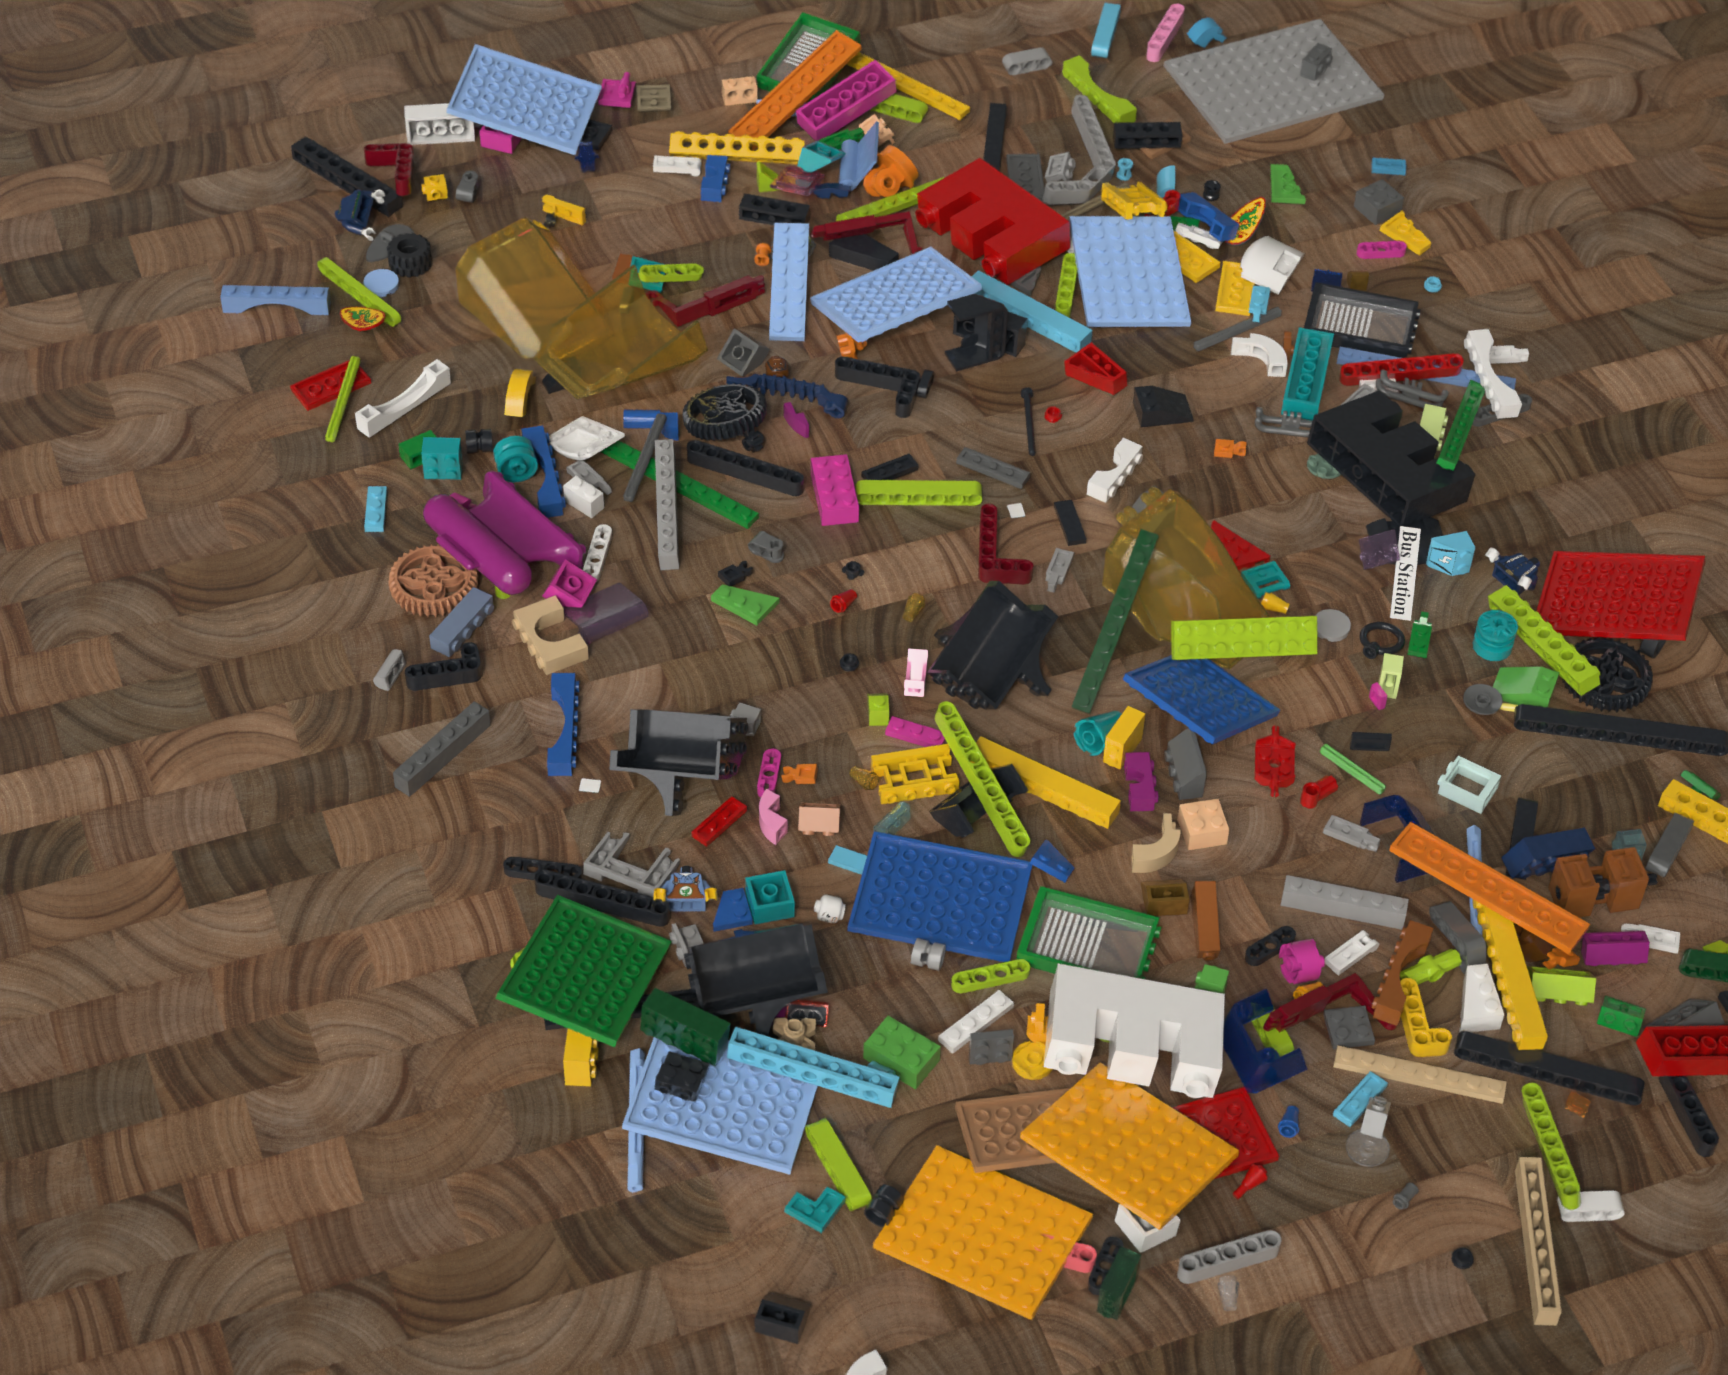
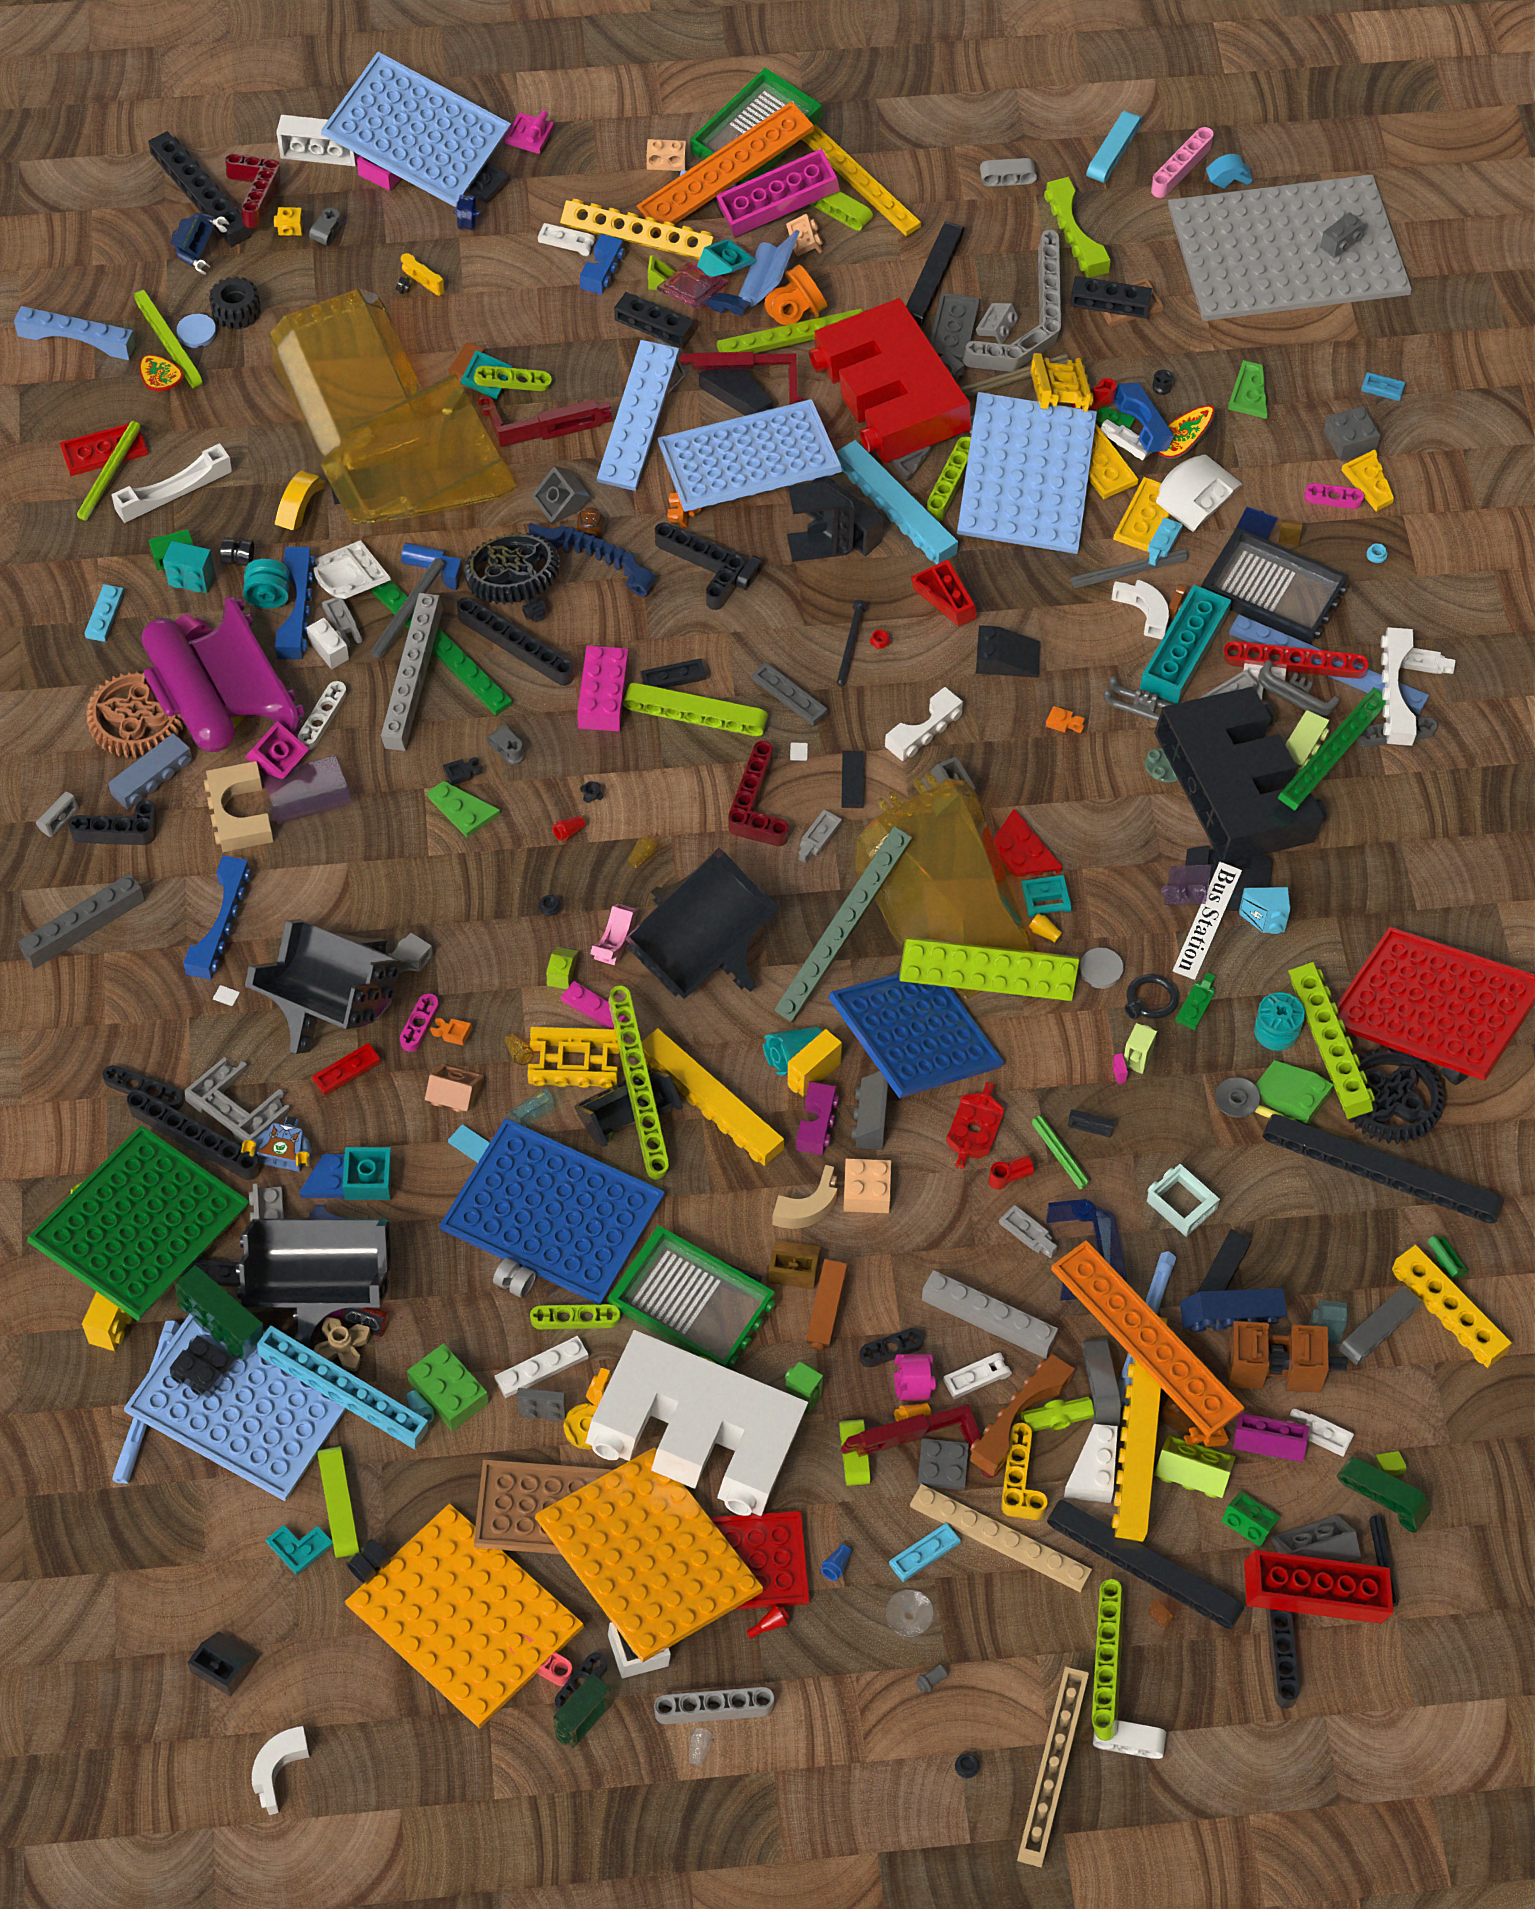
camera: 15 degrees right, 10 degrees up
dark grey shield [366,224,414,262] -> none
dark tan slope [637,85,671,111] -> none
orange bush [755,243,771,266] -> none
bright pink brick [759,789,788,845] -> none
magenta slope [784,402,809,438] -> none
white head [814,895,845,924] -> none
green hinge [819,127,864,150] -> none
blue wing [1030,840,1075,883] -> none
medium azure bush [1117,158,1133,181] -> none
medium azure brick [1156,165,1175,198] -> none
clear blue windscreen [1223,988,1308,1093] -> none
light grey brick [1360,1096,1391,1139] -> none
dark blue torso [1485,547,1540,595] -> none

